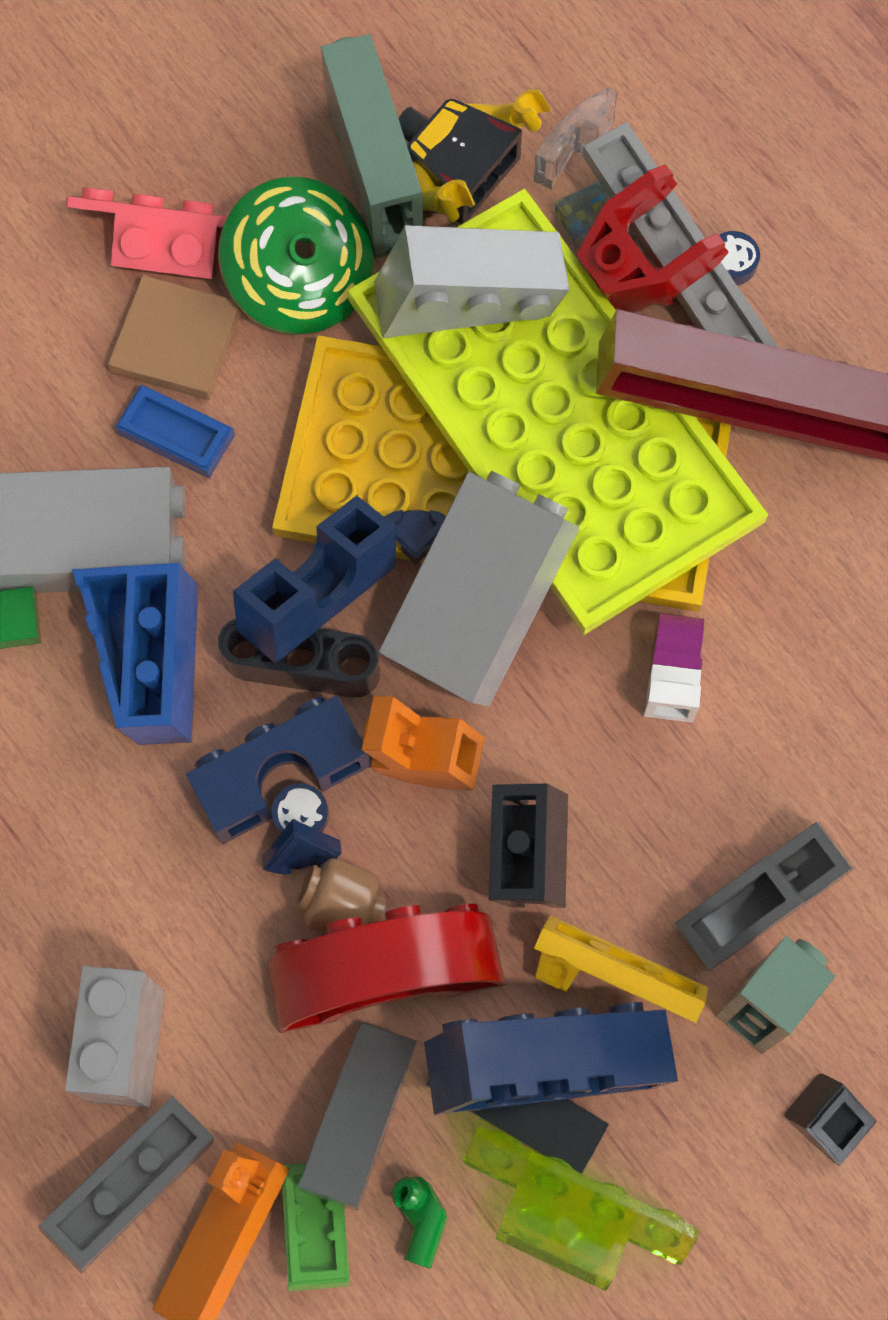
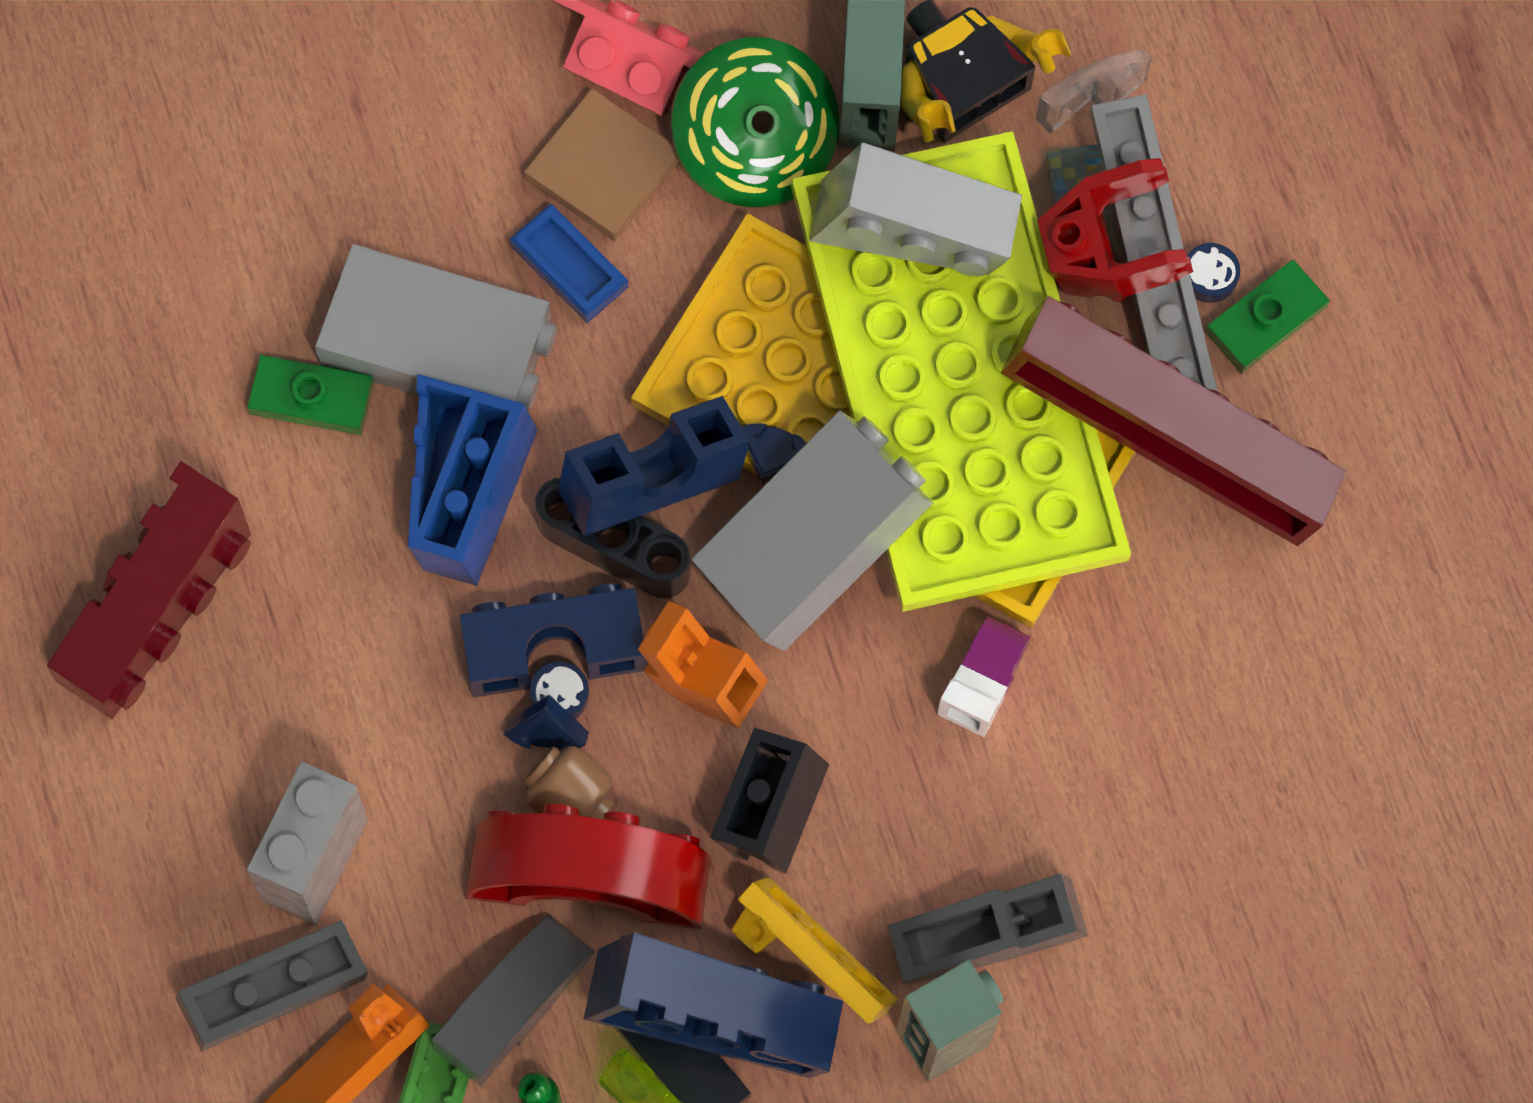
camera: 15 degrees right, 0 degrees up
none -> green plate [1205,259,1330,374]

